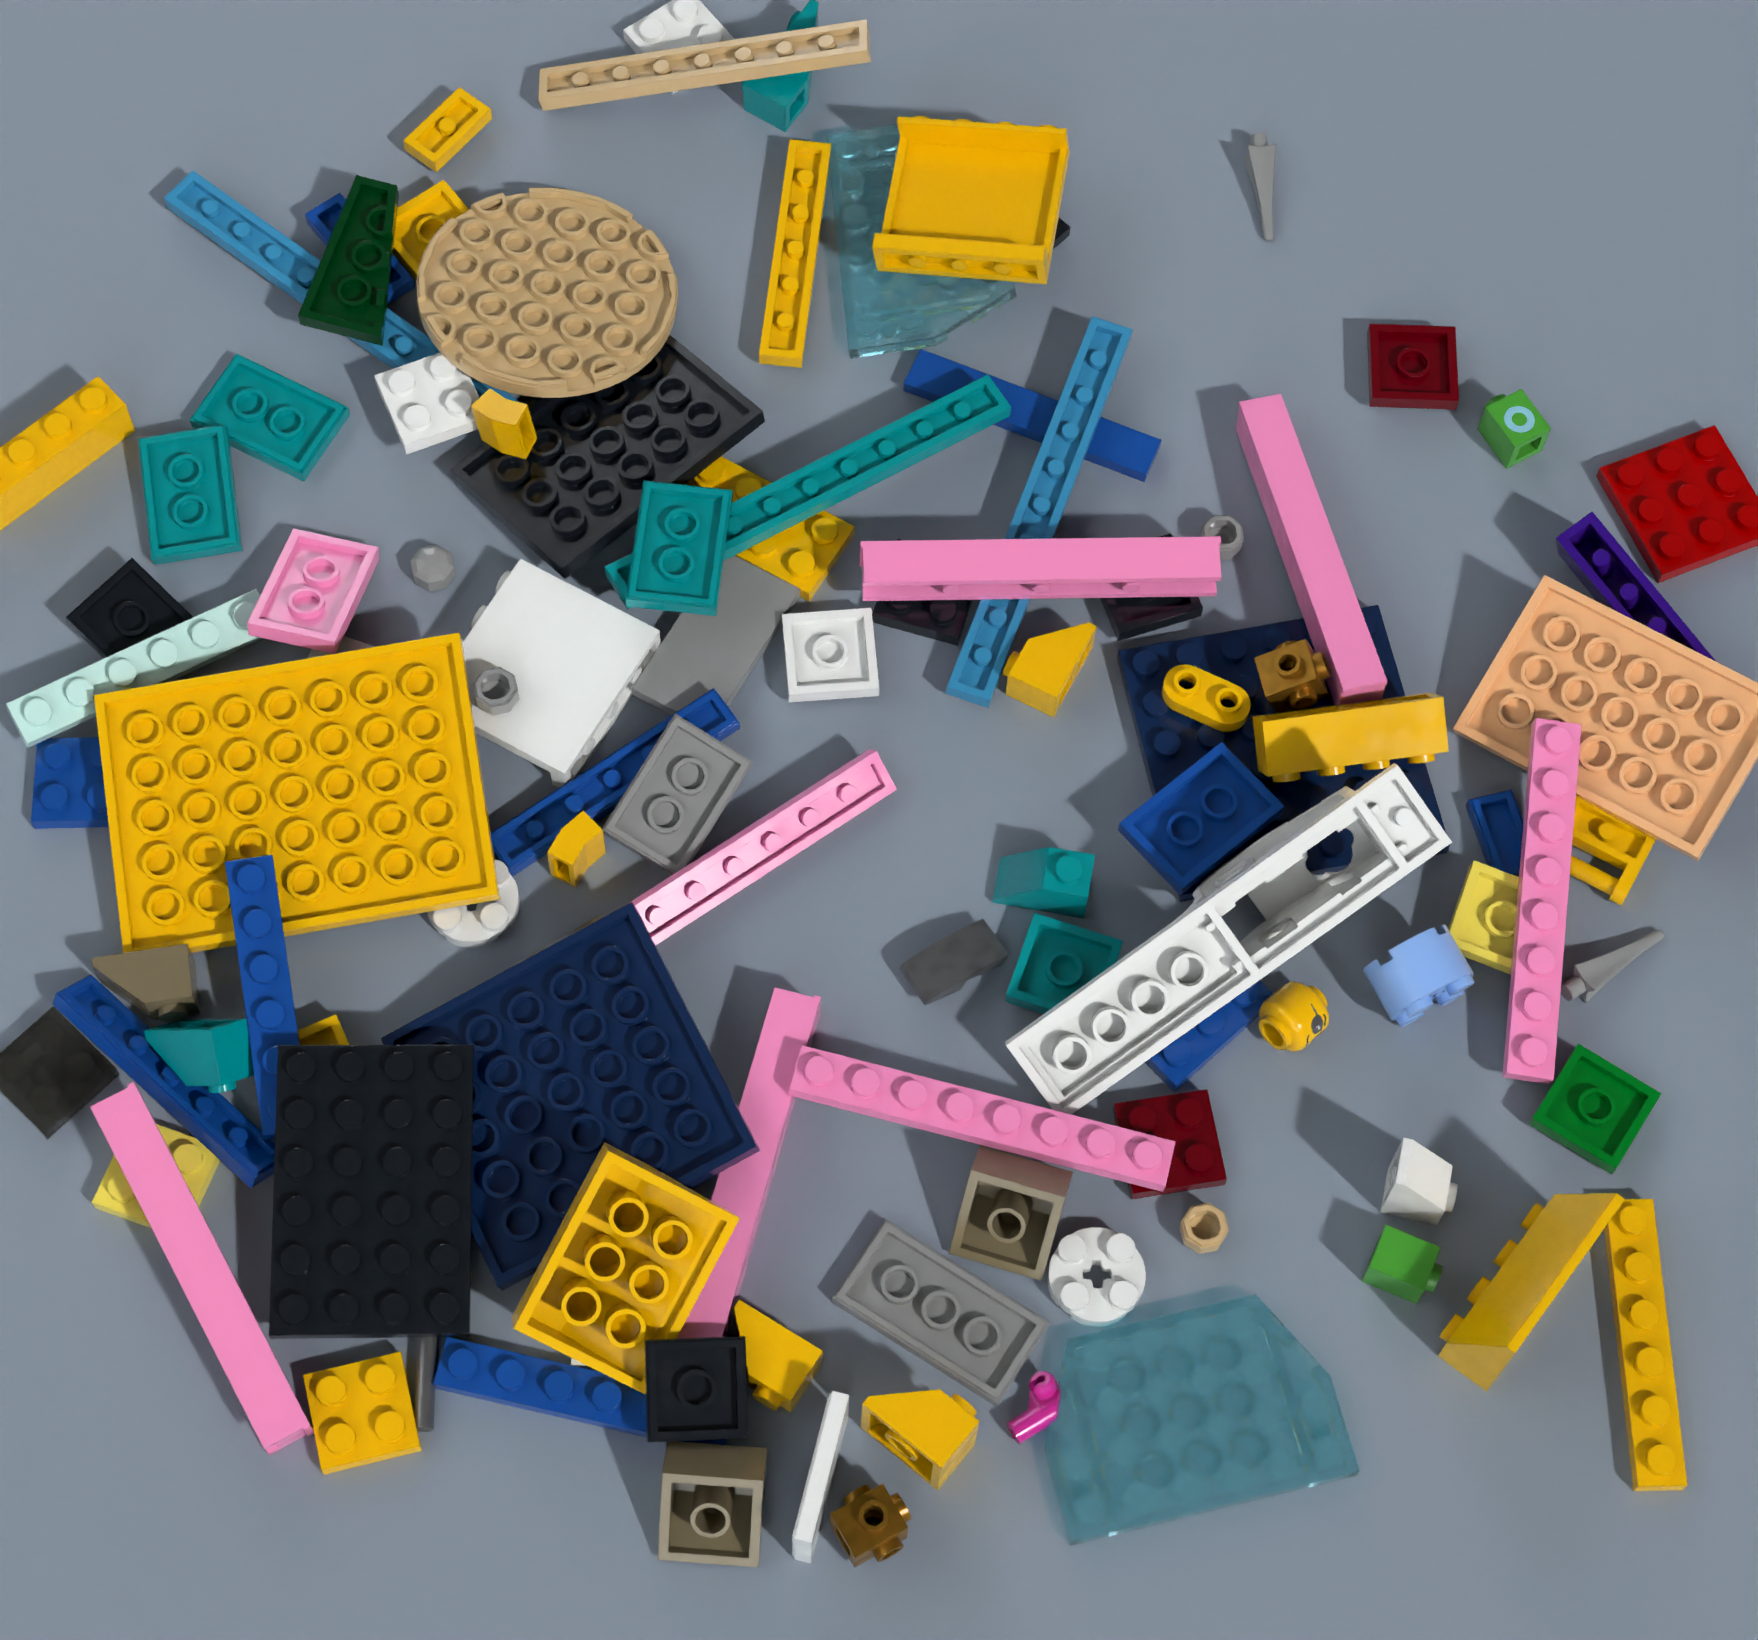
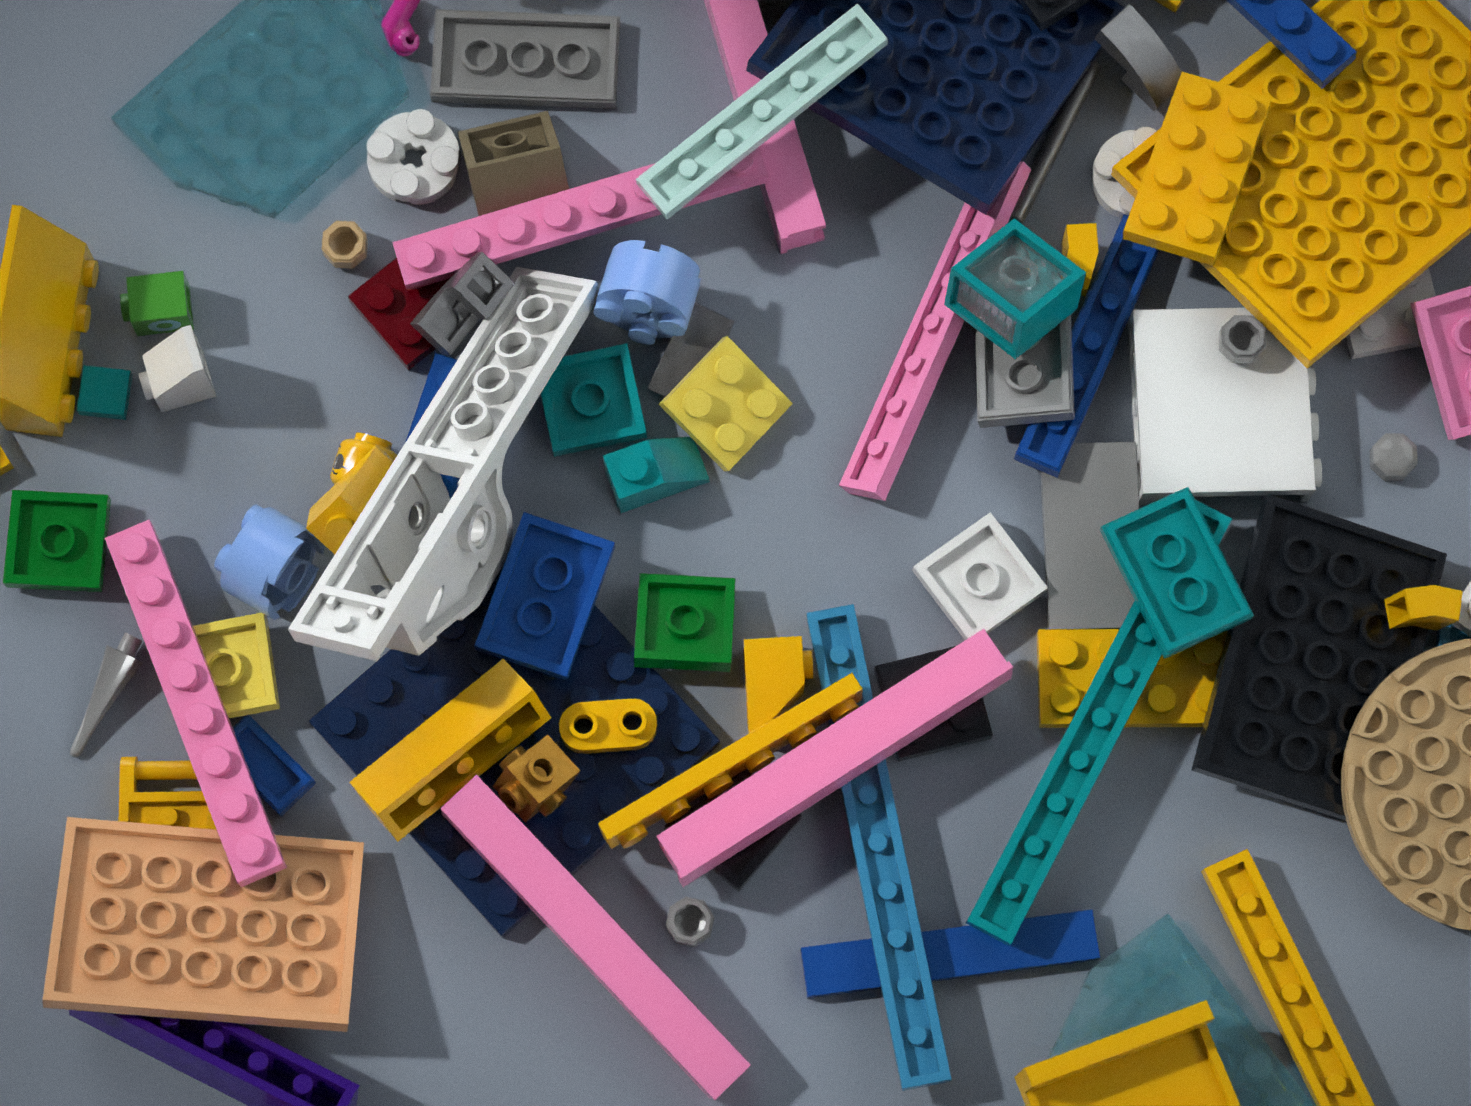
camera: 150 degrees right, 10 degrees up
none -> teal tile [76,365,133,420]
none -> yellow slope [306,444,394,554]
none -> flat silver slope [410,252,515,355]
none -> light blue brick [593,240,701,345]
none -> yellow plate [598,673,863,849]
none -> green plate [634,573,736,672]
none -> light aqua plate [636,3,888,220]
none -> light yellow plate [659,336,793,471]
none -> piece [944,218,1086,359]
none -> flat silver slope [1094,4,1181,111]
none -> yellow plate [1123,72,1272,266]

